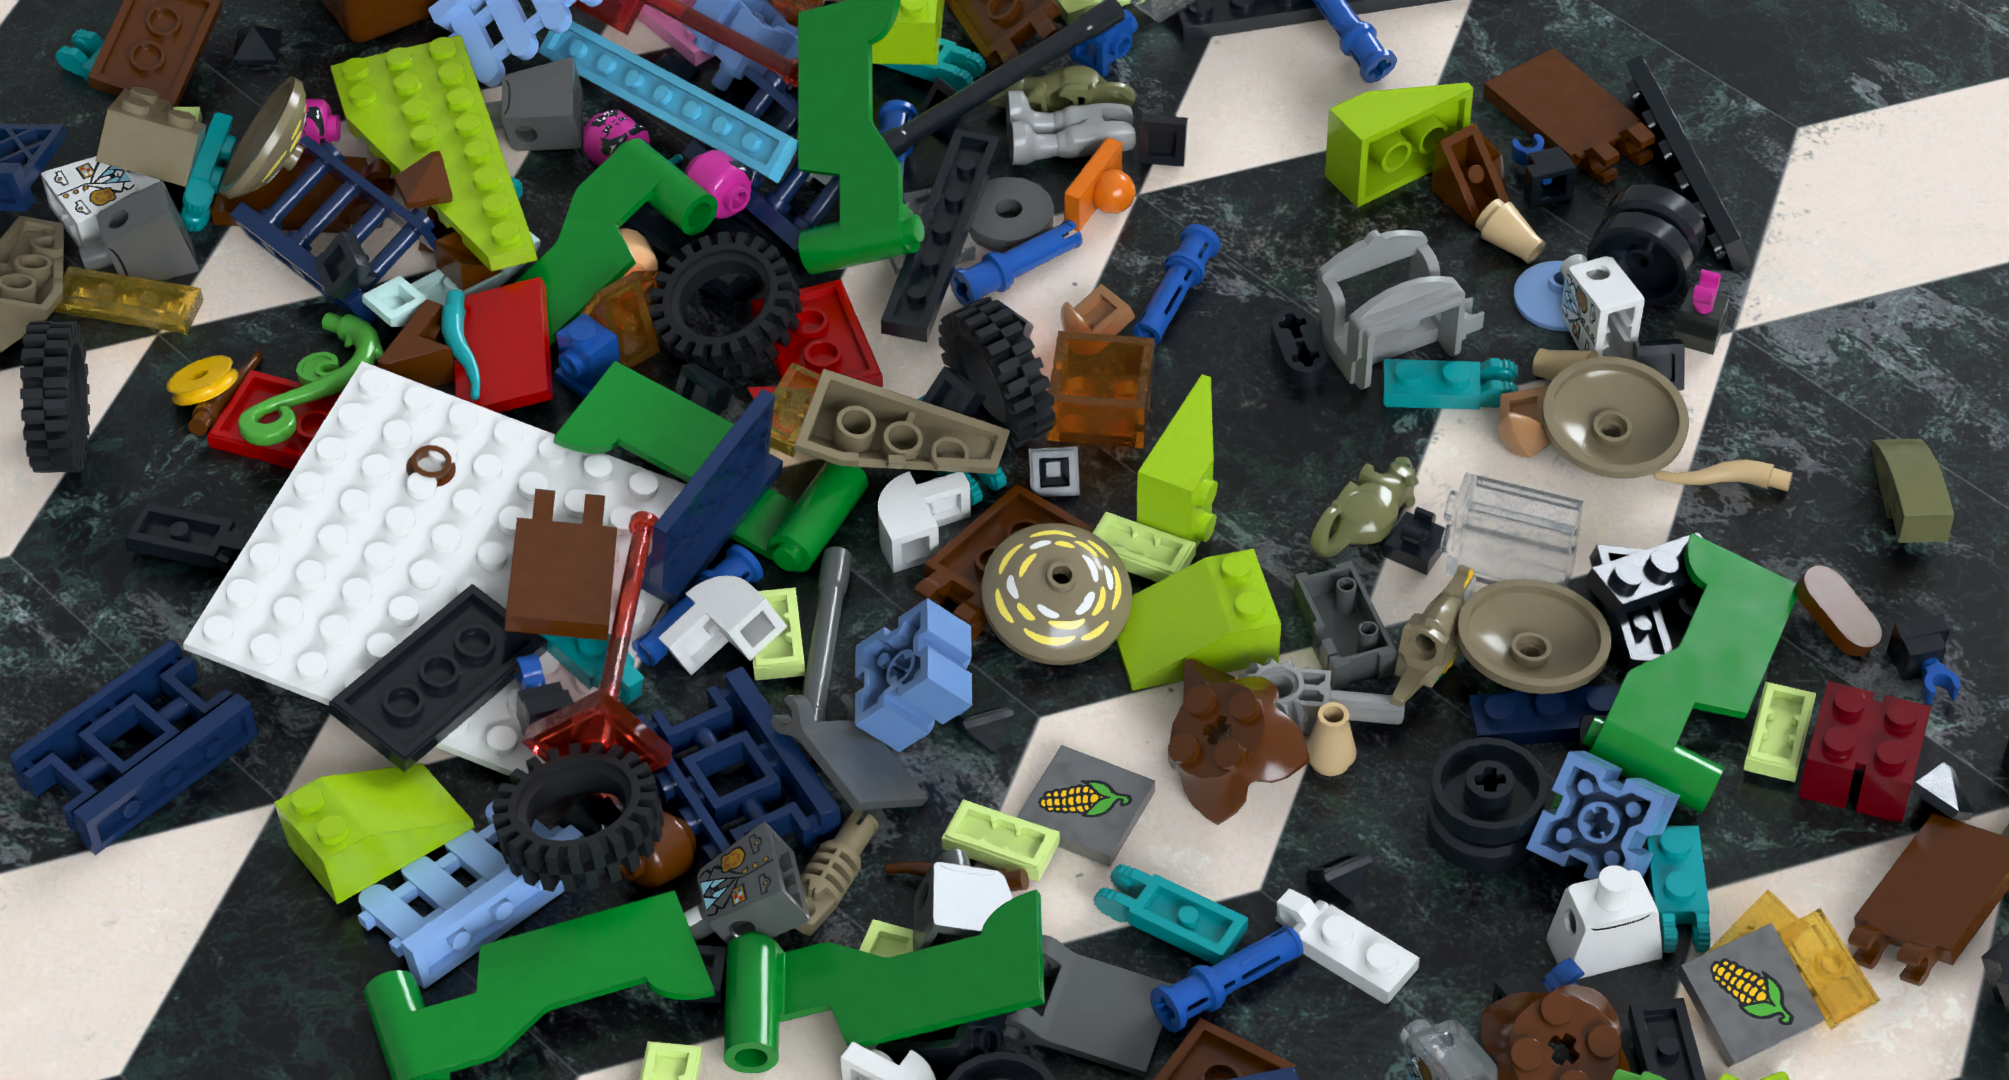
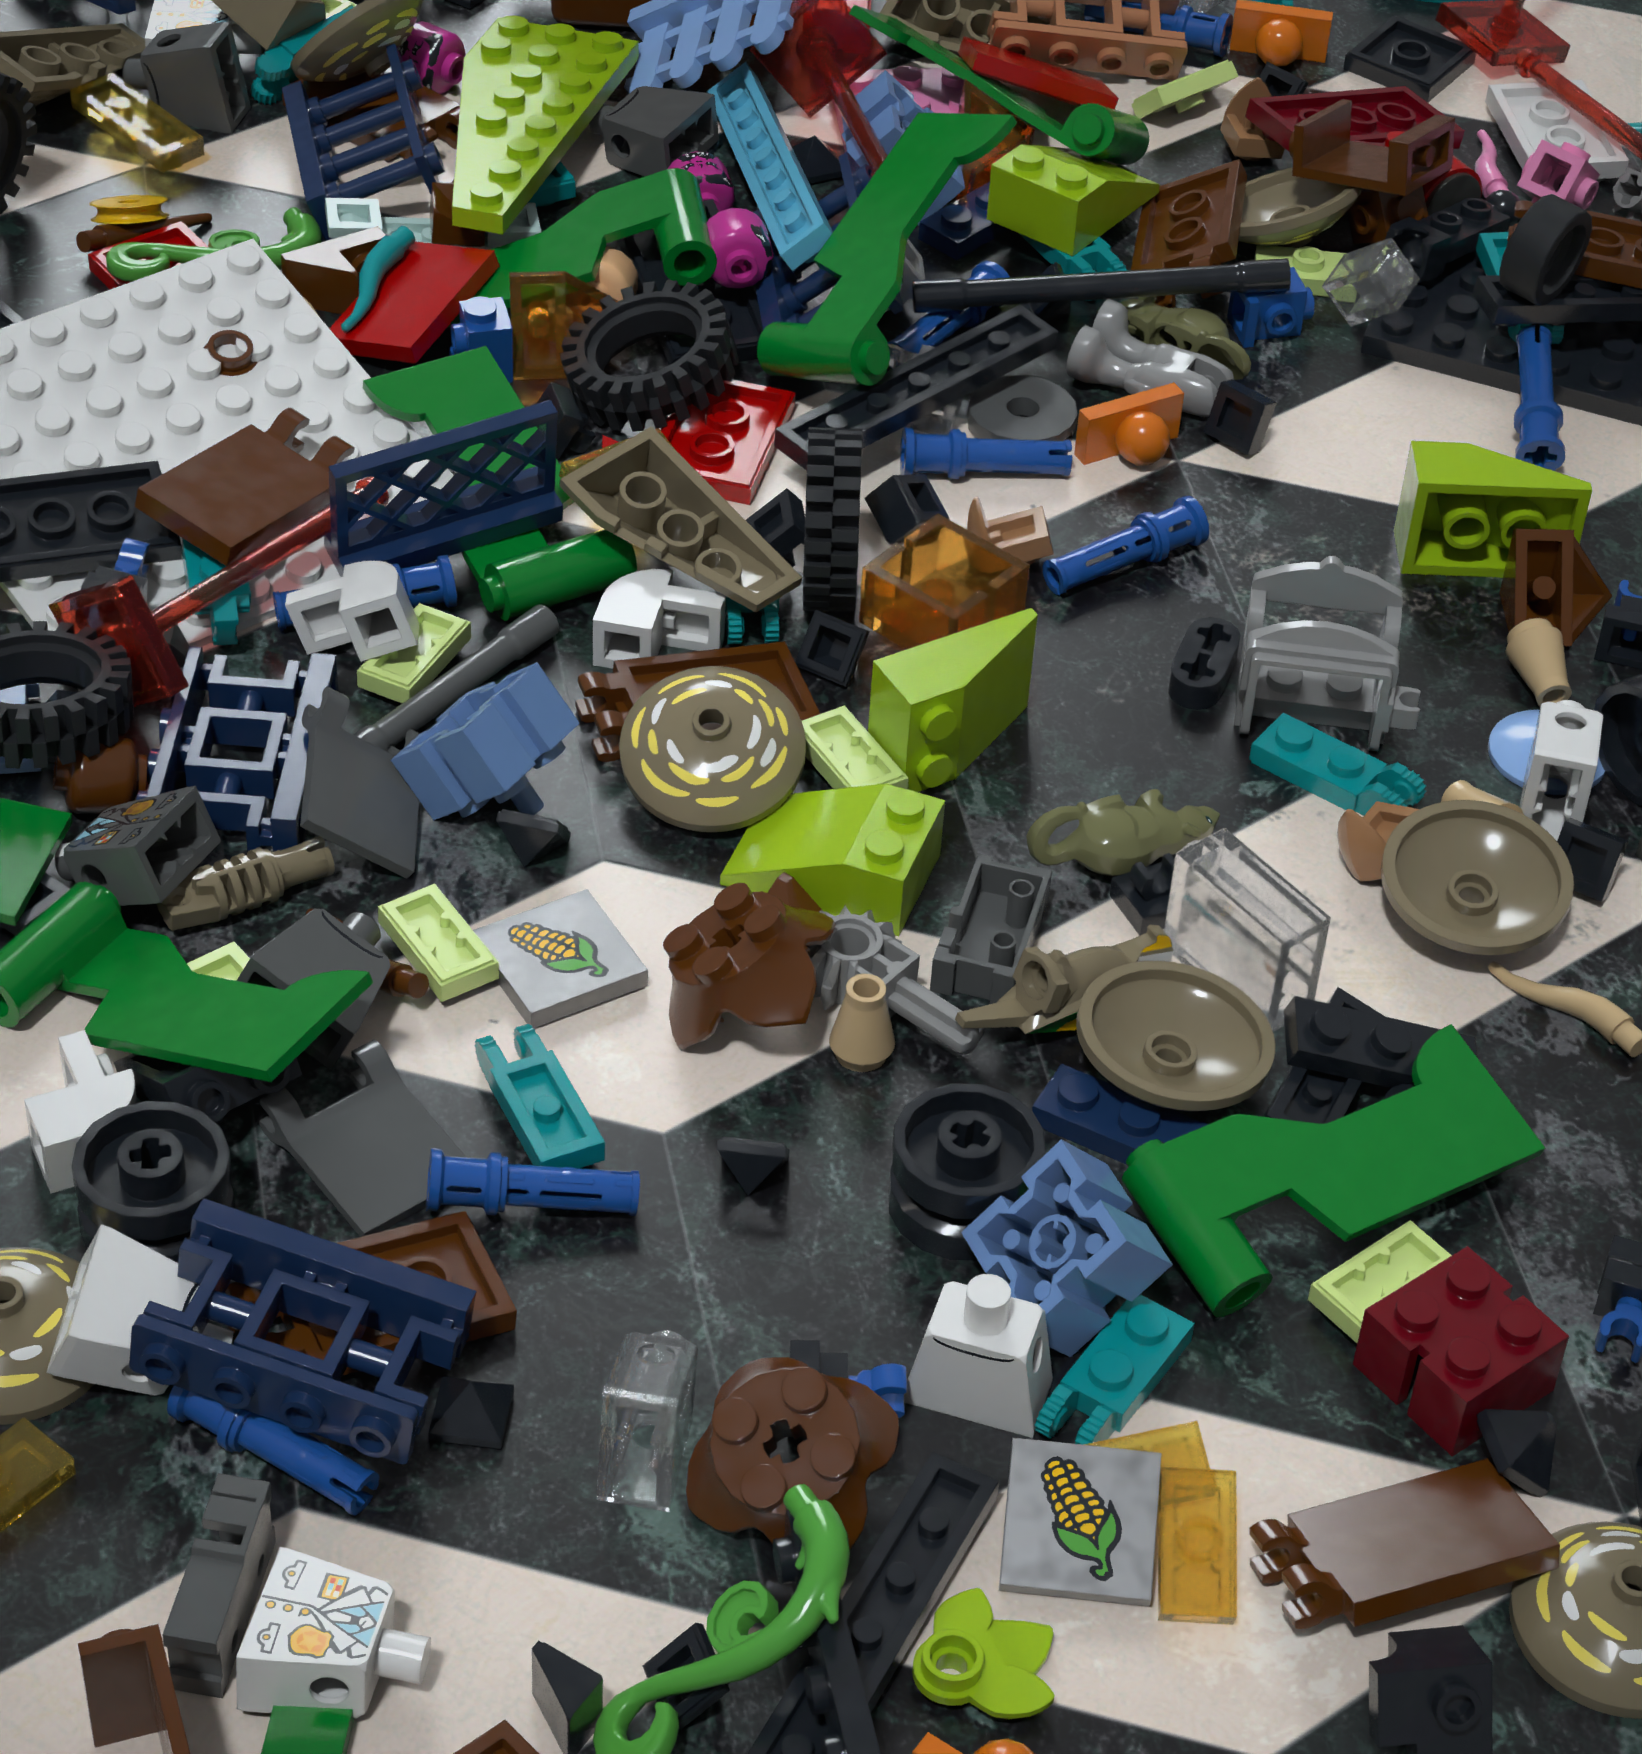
camera: 30 degrees right, 5 degrees down
black tile [314,231,379,300] -> none
reddish brown slope [394,151,453,209] -> none
white hinge [1275,888,1419,1004] -> none
tile [1796,565,1882,657] -> none

